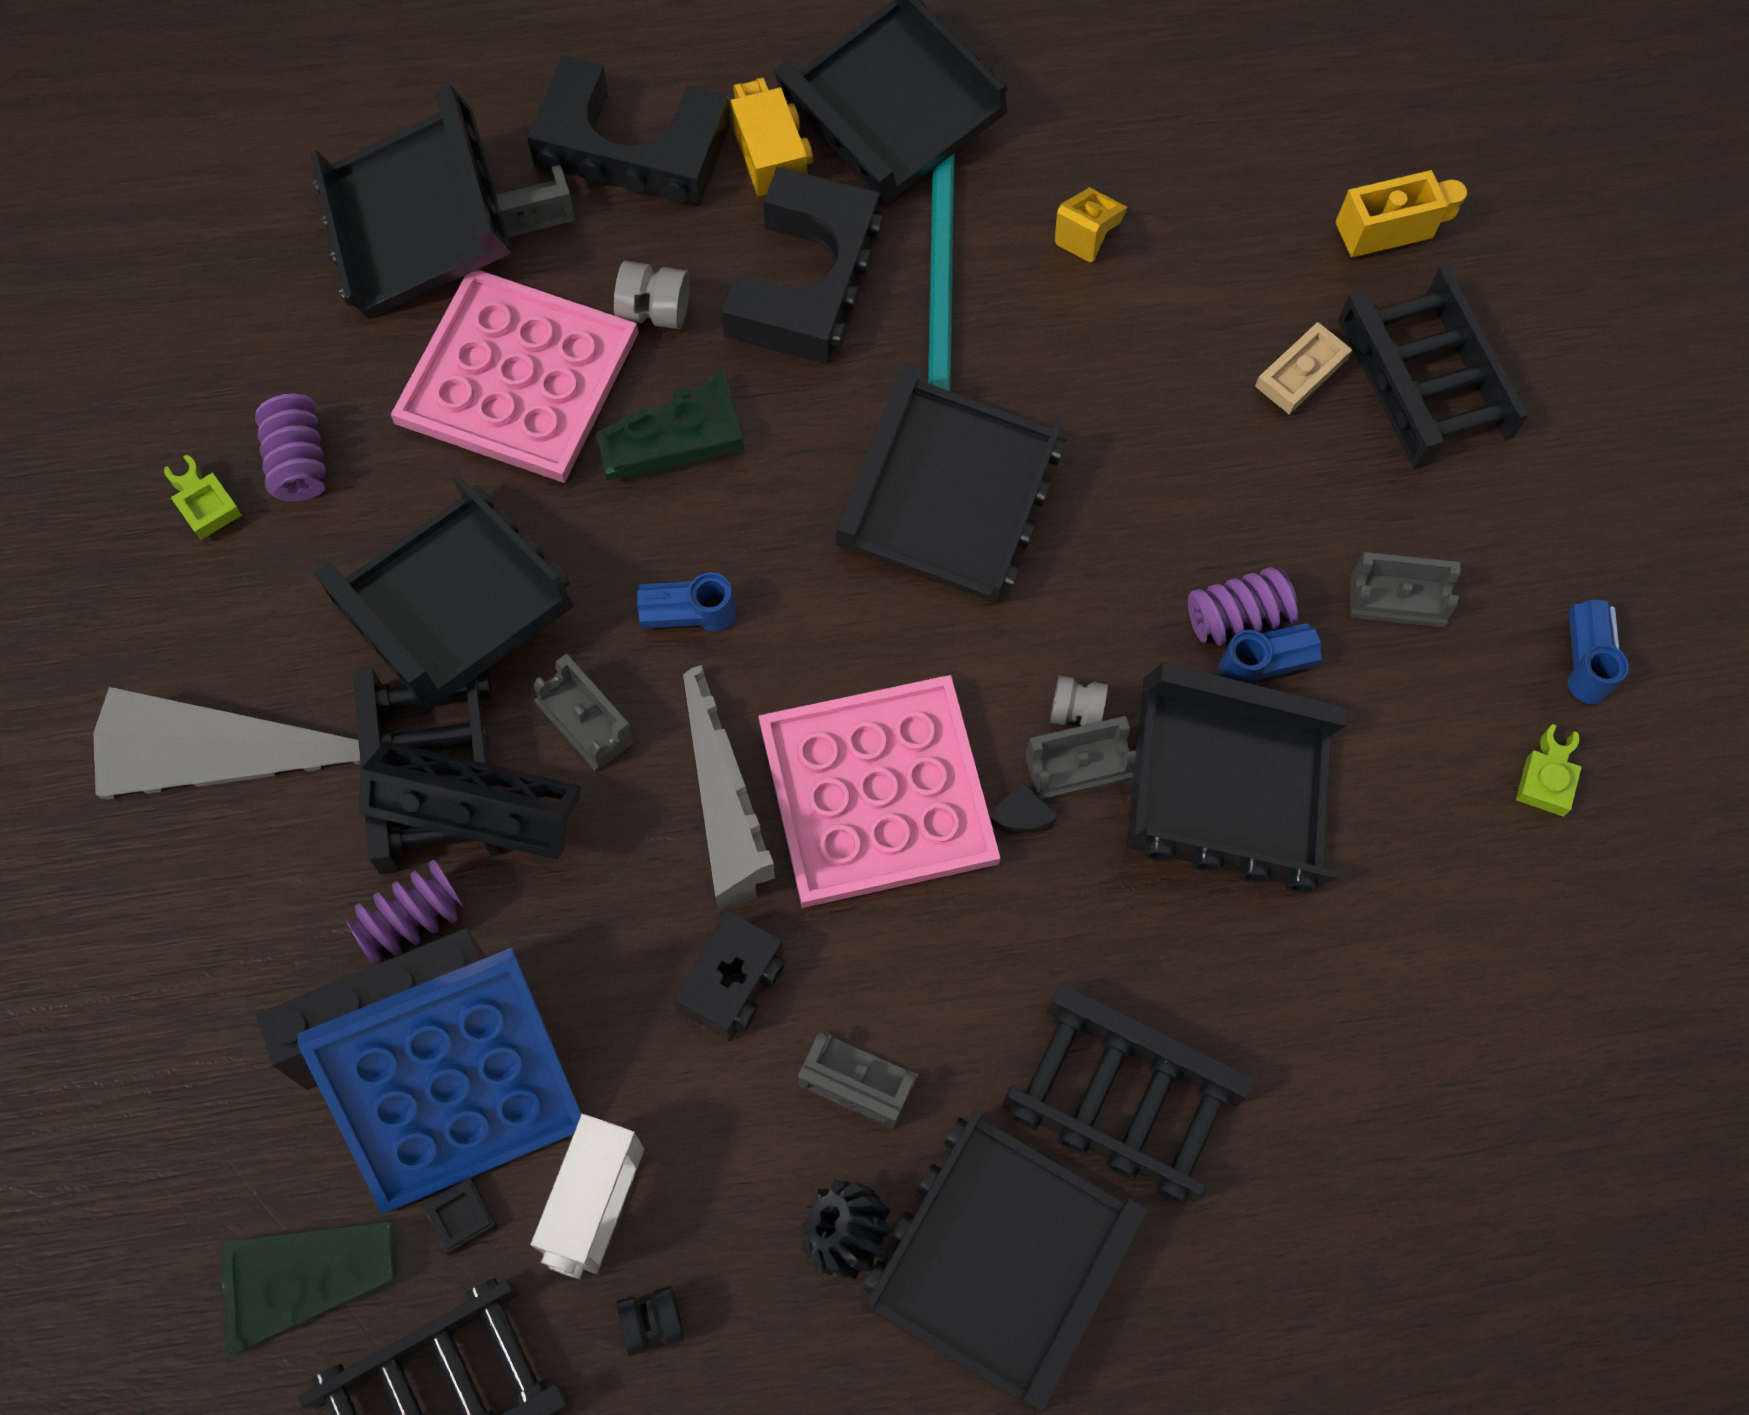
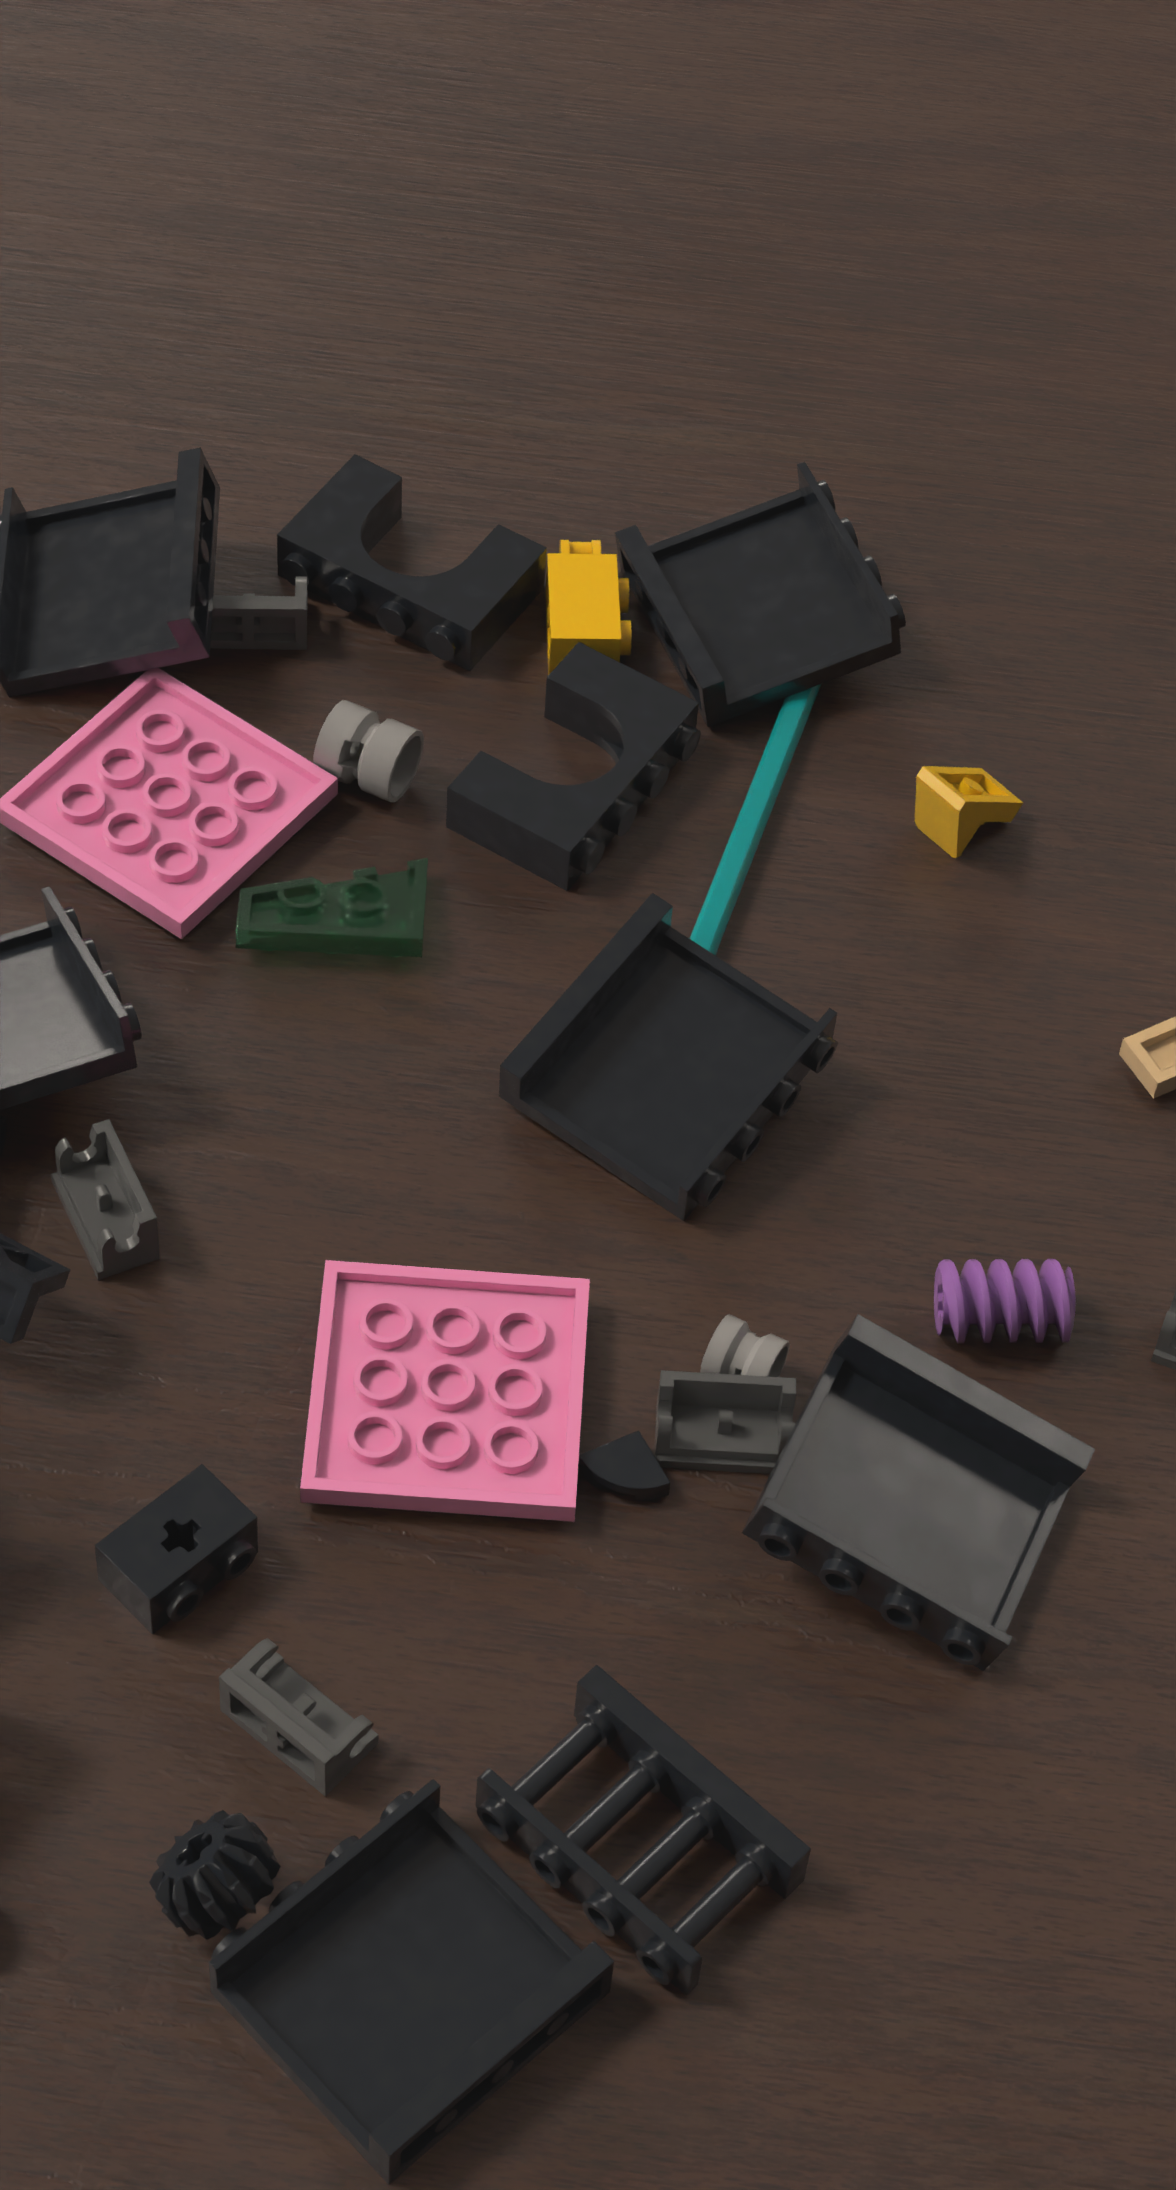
camera: 15 degrees right, 15 degrees down
blue piece [637,572,737,632] -> none
light grey wedge [683,665,775,911] -> none
blue piece [1218,623,1322,685] -> none

